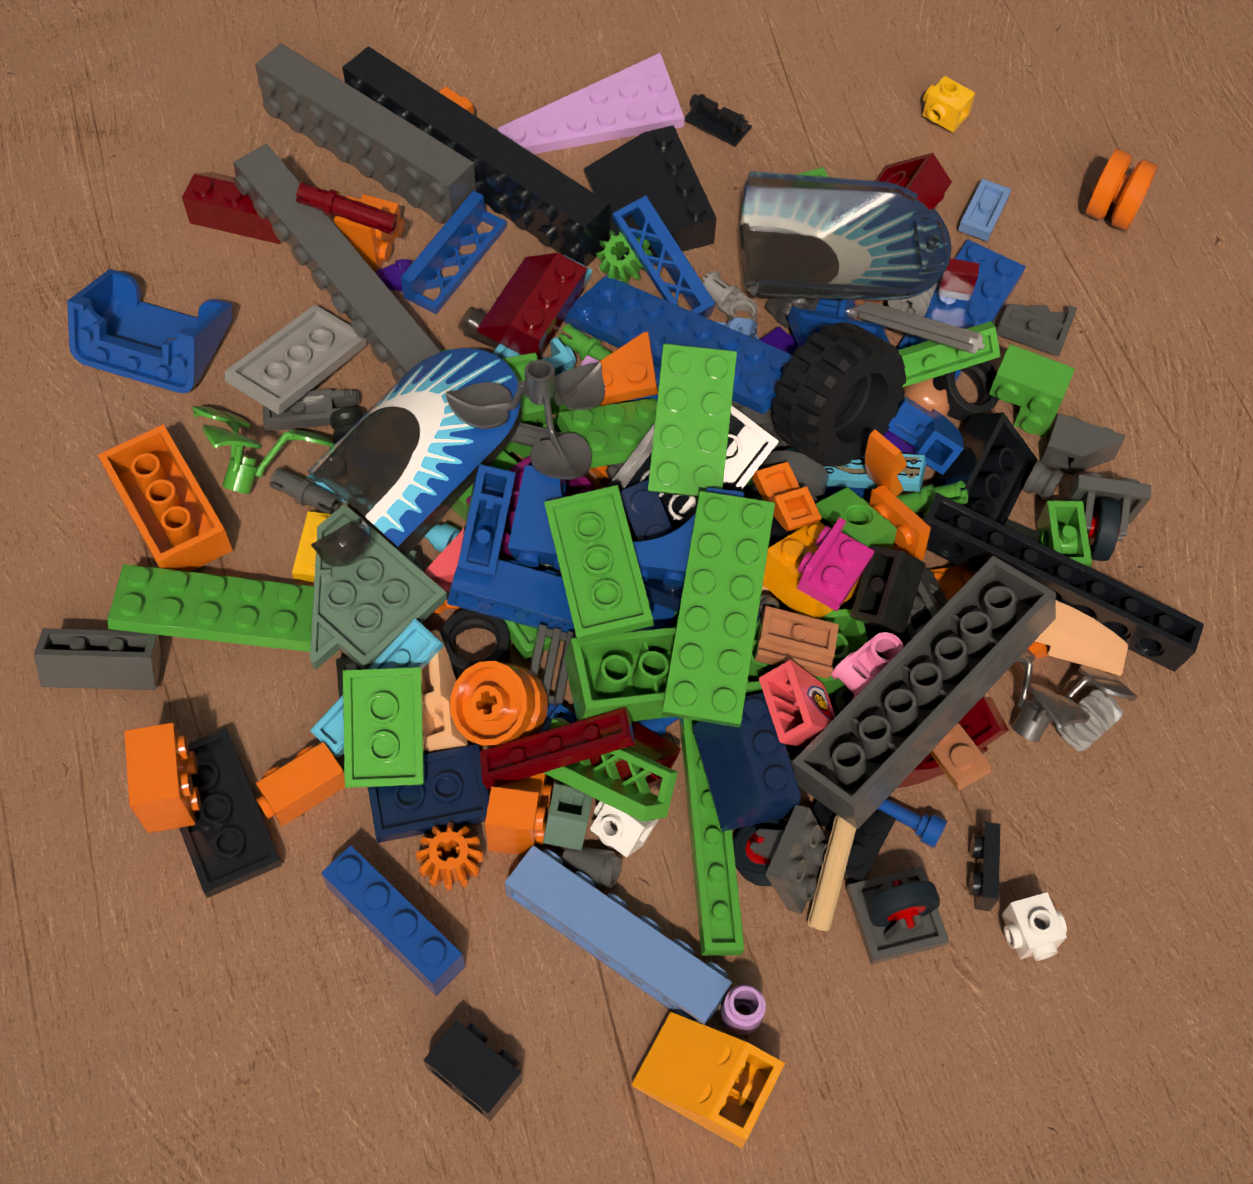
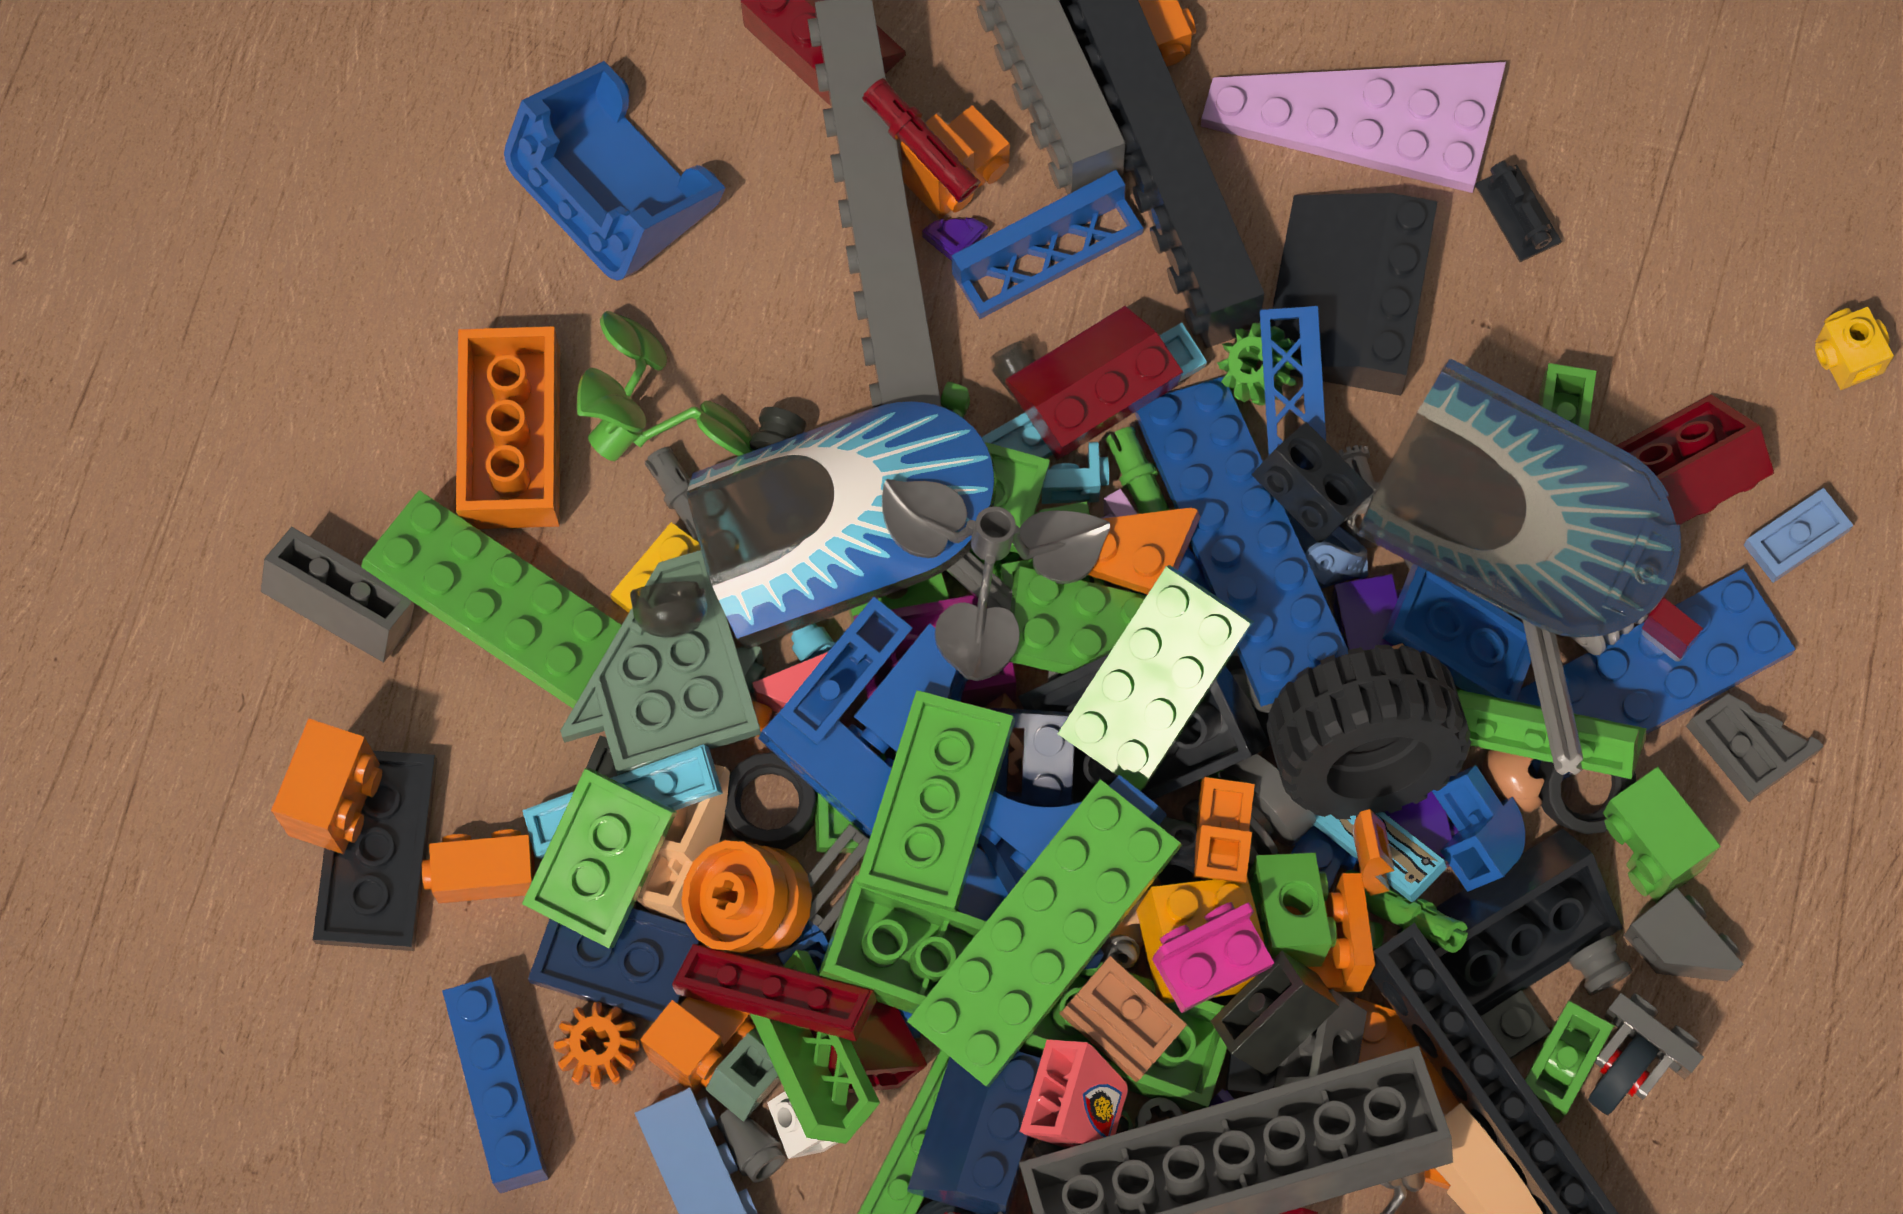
camera: 35 degrees right, 10 degrees up
light grey plate [225,304,367,415] -> none
dark grey hinge [263,389,360,431] -> none
bright pink piece [830,632,904,699] -> none
none -> black brick [1251,422,1375,543]

